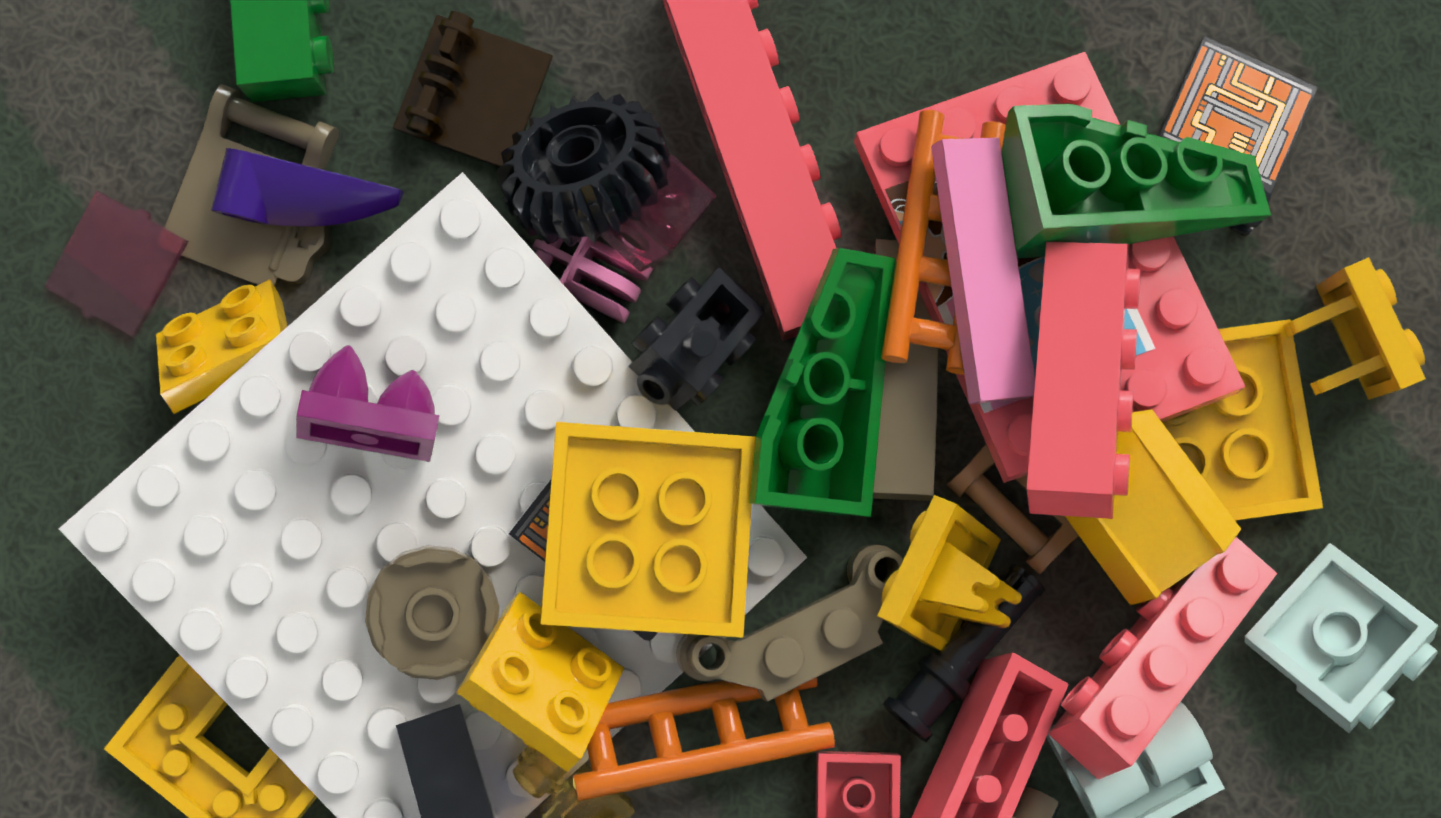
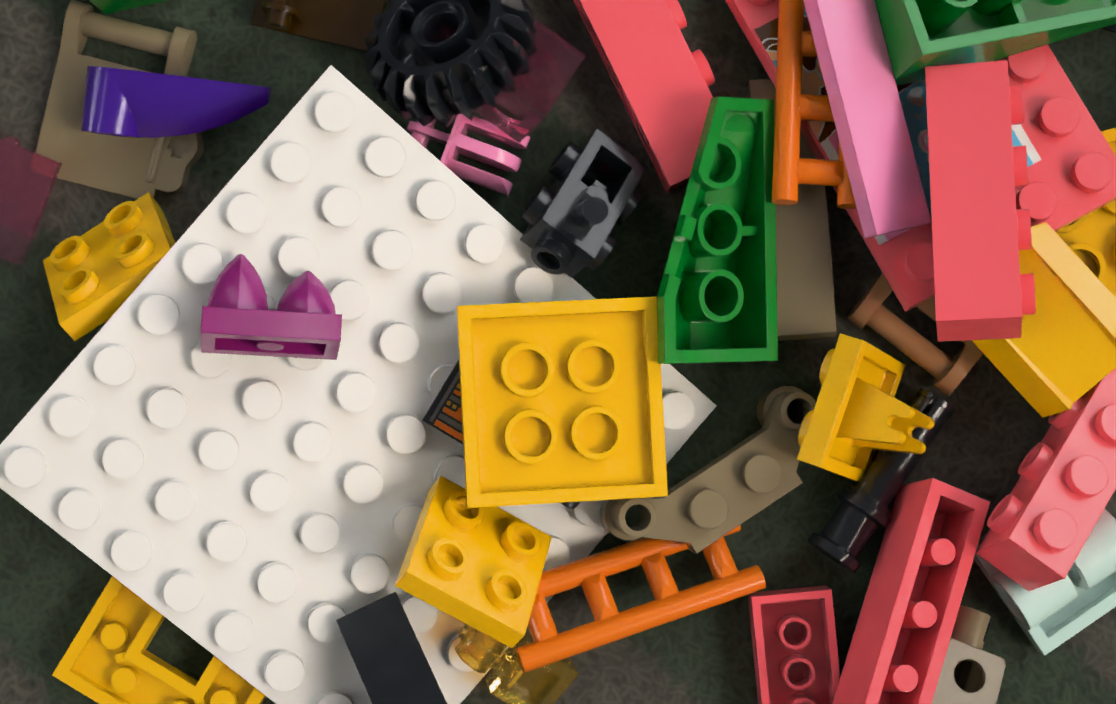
camera: 10 degrees left, 5 degrees up
dark tan tile [365,545,500,680] -> none

